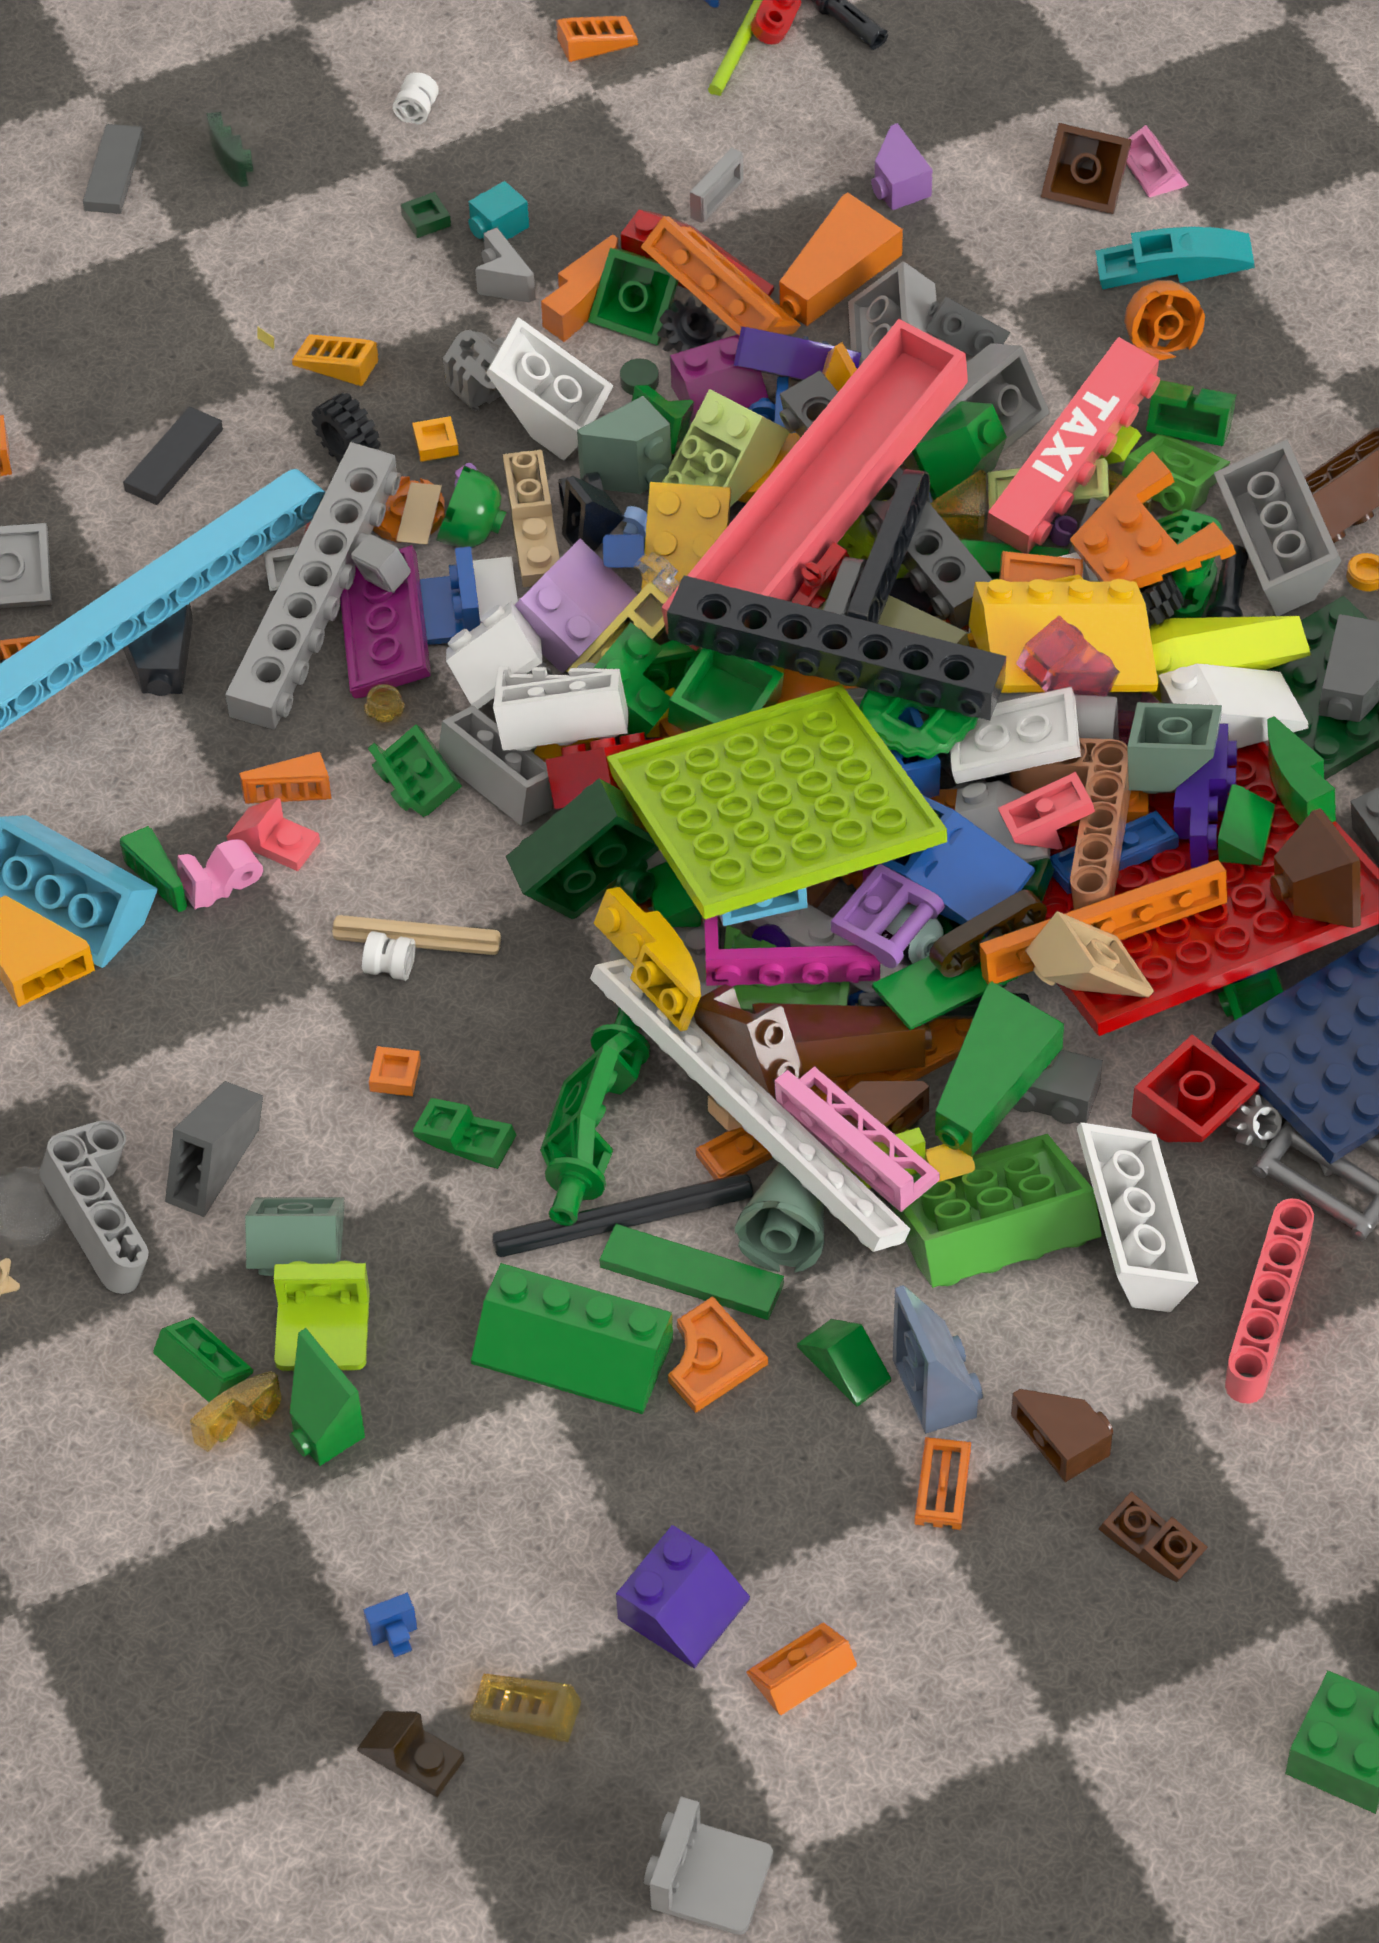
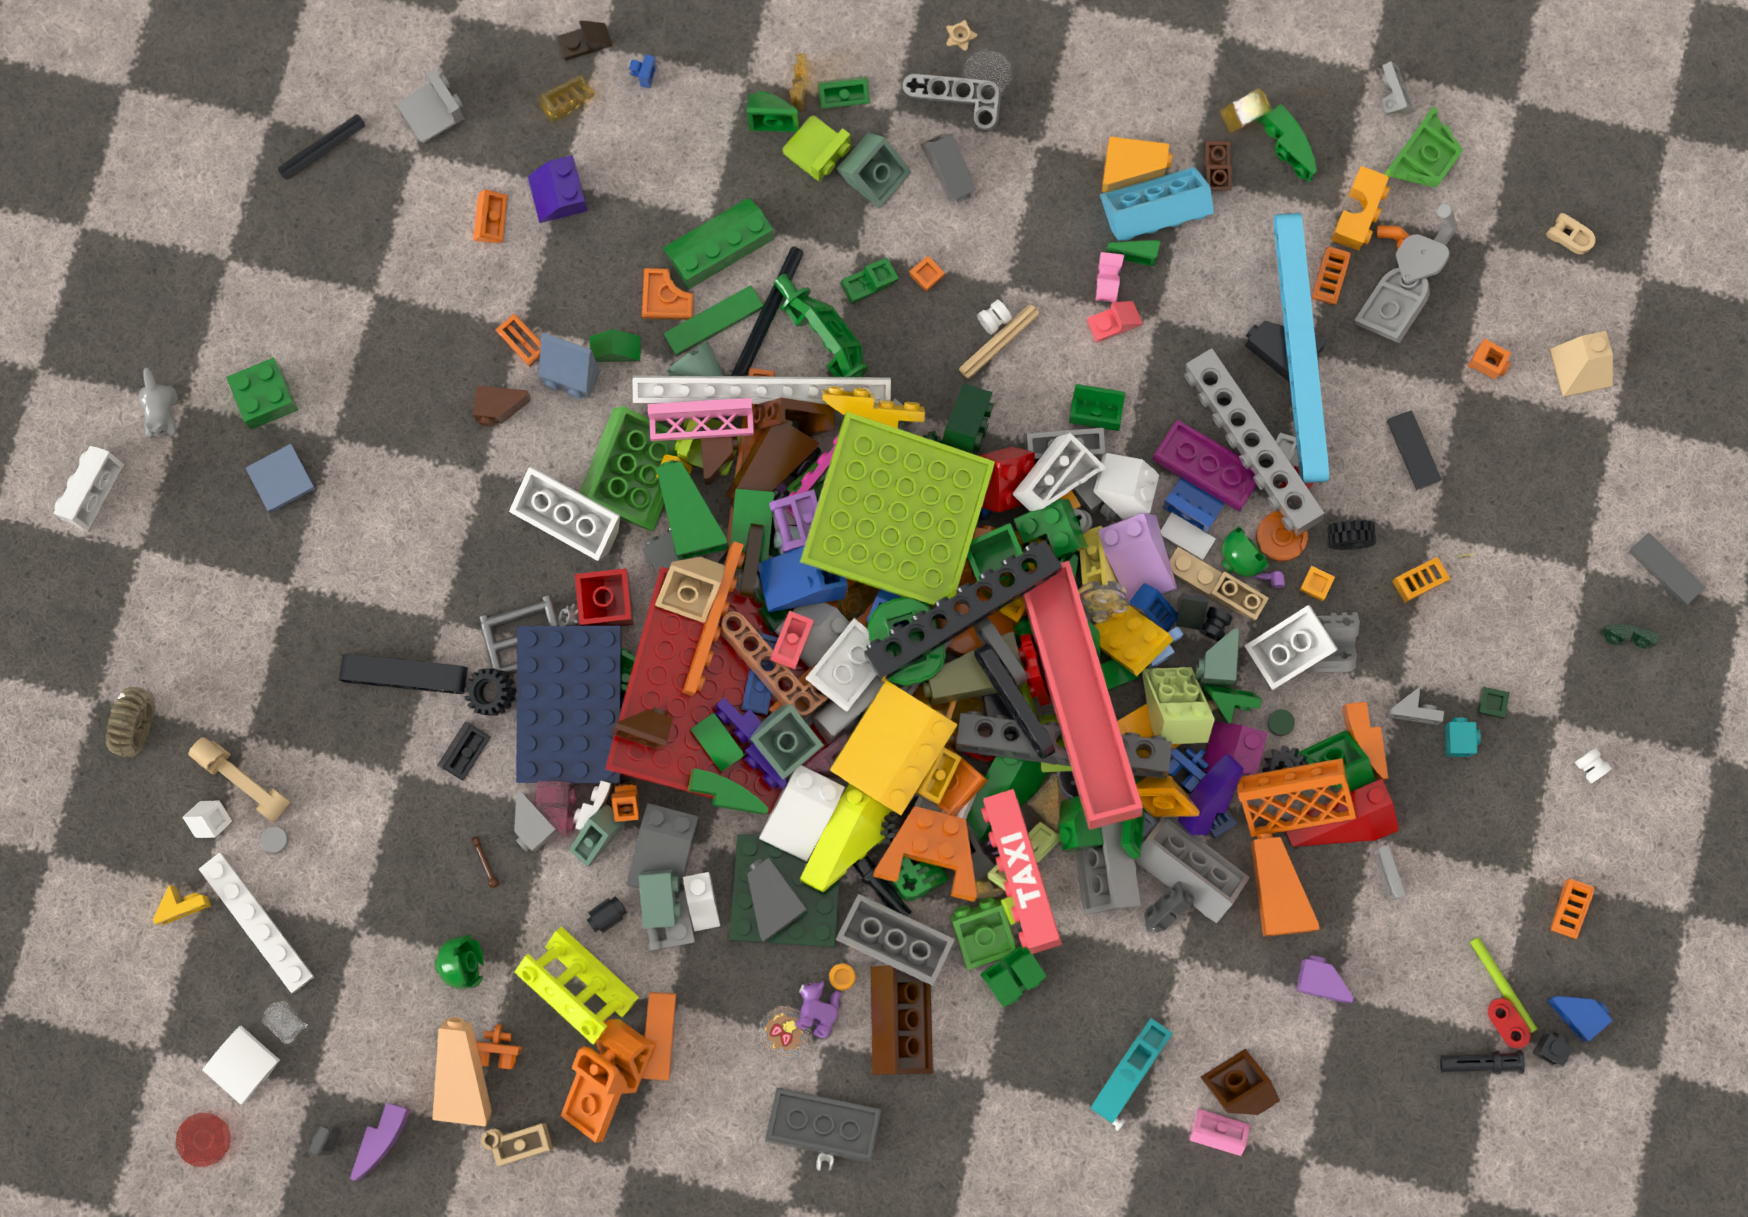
camera: 130 degrees right, 25 degrees up
orange slope [239,752,332,804] -> none
light grey slope [351,534,411,593] -> none
clear yellow plate [364,684,405,723] -> none
tan sticker [396,482,442,545] -> none
clear pink slope [1016,615,1120,696] -> none
reddish brown slope [1099,1491,1208,1582] -> none
orange cylinder [1124,280,1205,361] -> none
coral beam [1225,1198,1314,1404] -> none

